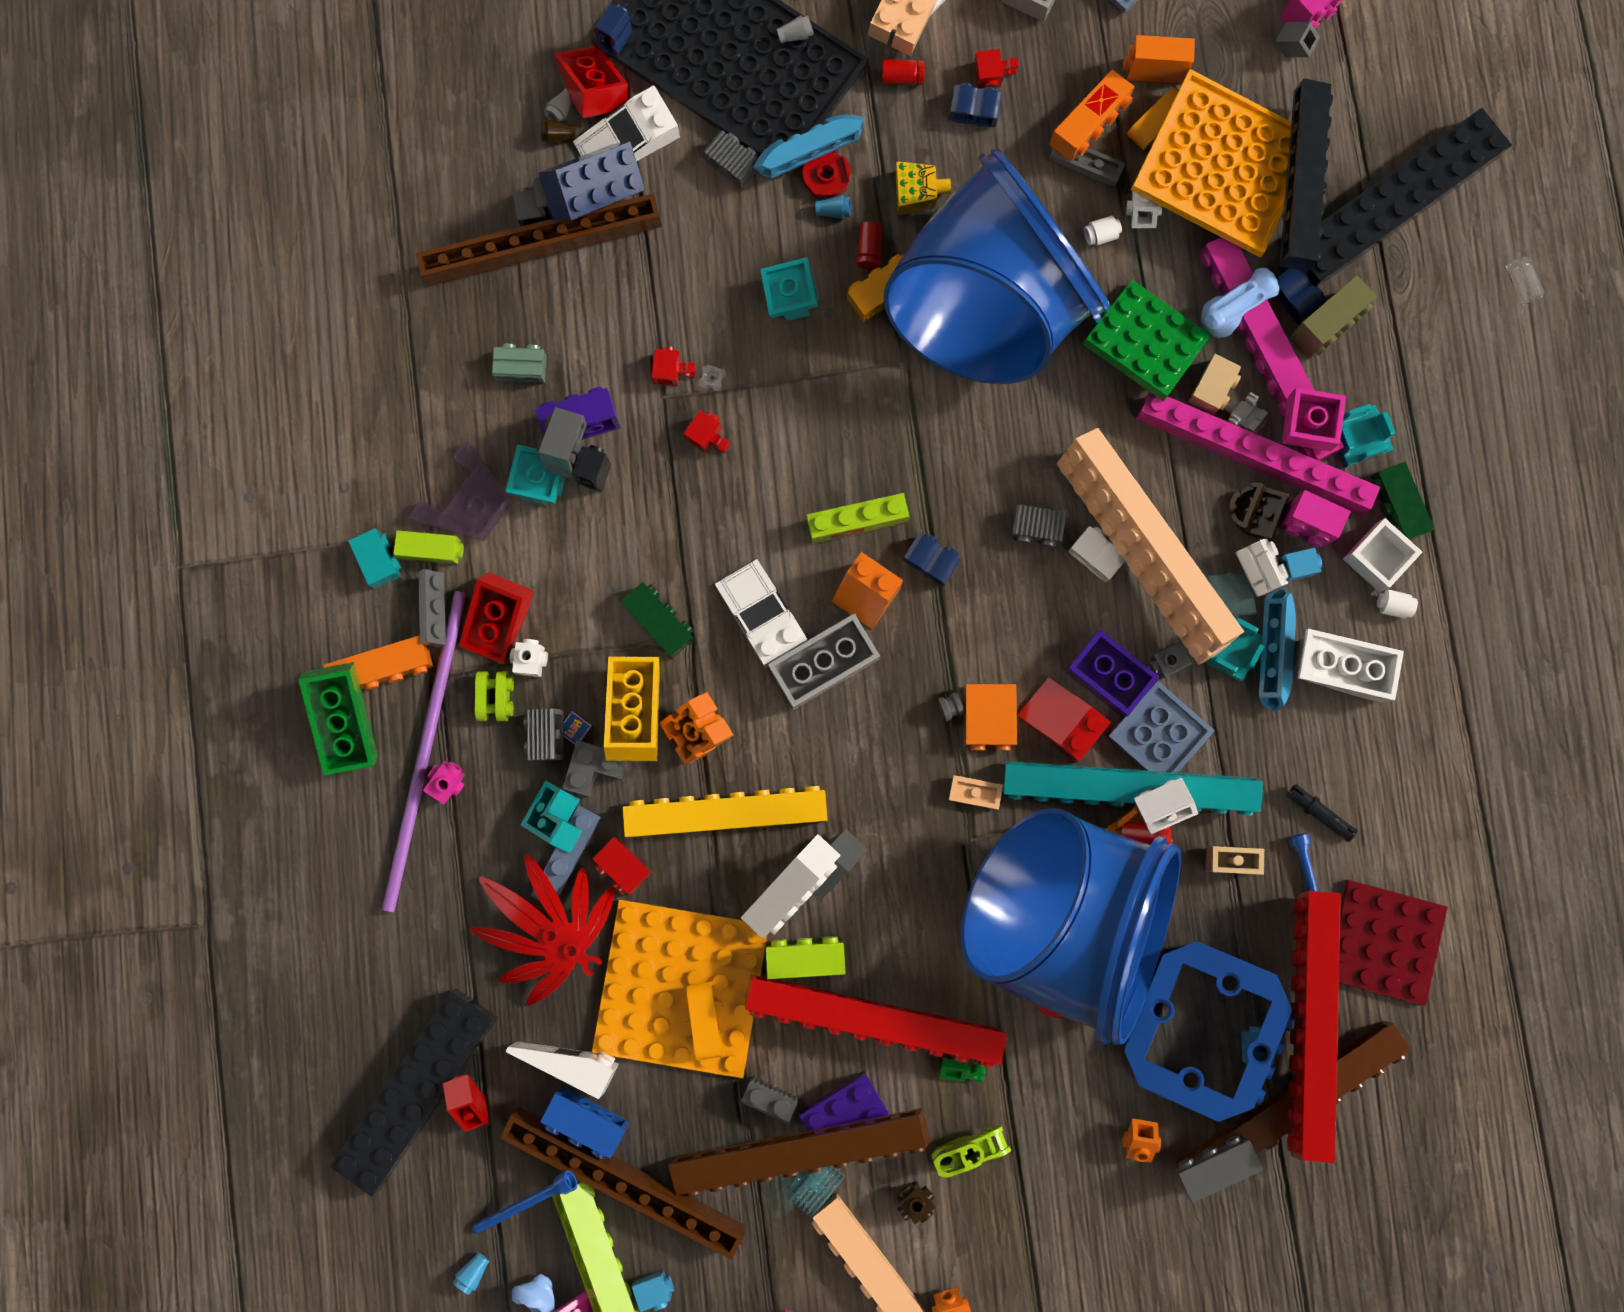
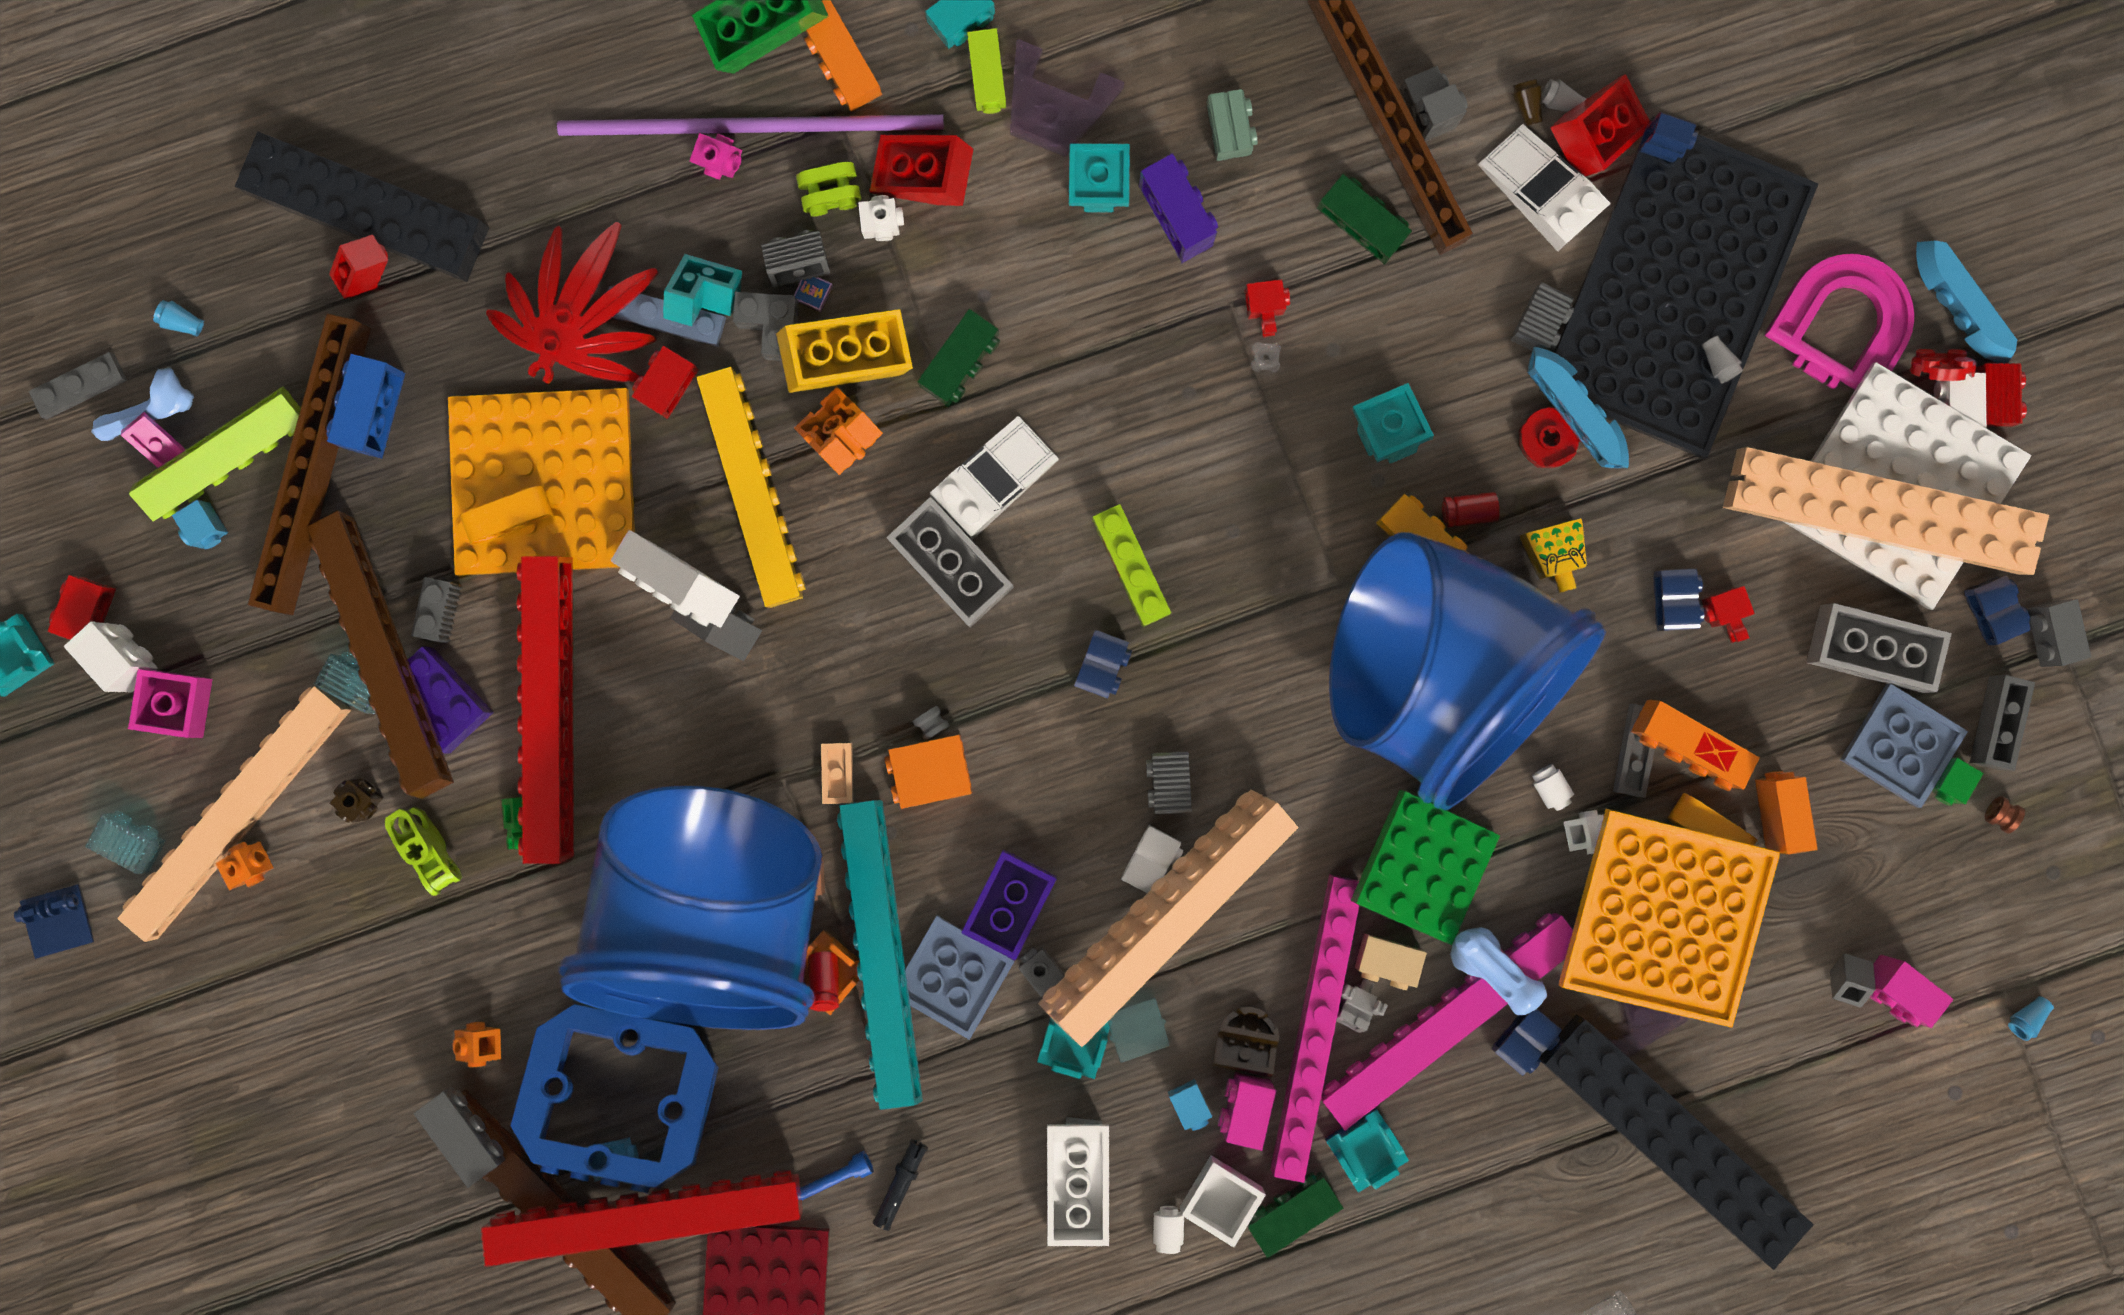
camera: 80 degrees right, 5 degrees up
dark grey plate [418,569,446,647] -> none
blue piece [472,1170,577,1233] -> none
white slope [506,1042,619,1099] -> none
dark grey brick [537,407,586,480] -> none
brick [538,141,645,222] -> none
black brick [572,445,611,492] -> none
red brick [683,410,730,454] -> none
lime brick [766,936,846,979] -> none
dark azure cone [815,195,851,220] -> none
orange slope [831,552,903,630] -> none
red piece [882,59,925,85] -> none
red slope [1017,677,1111,763] -> none
white brick [1134,777,1198,835] -> none
tan brick [1205,846,1264,875] -> none
white brick [1235,539,1289,597] -> none
dark azure brick [1259,587,1296,713] -> none
black brick [1279,78,1333,272] -> none
dark pink brick [1281,388,1346,451] -> none
olive brick [1289,275,1377,359] -> none
none -> dark green brick [1317,174,1412,265]

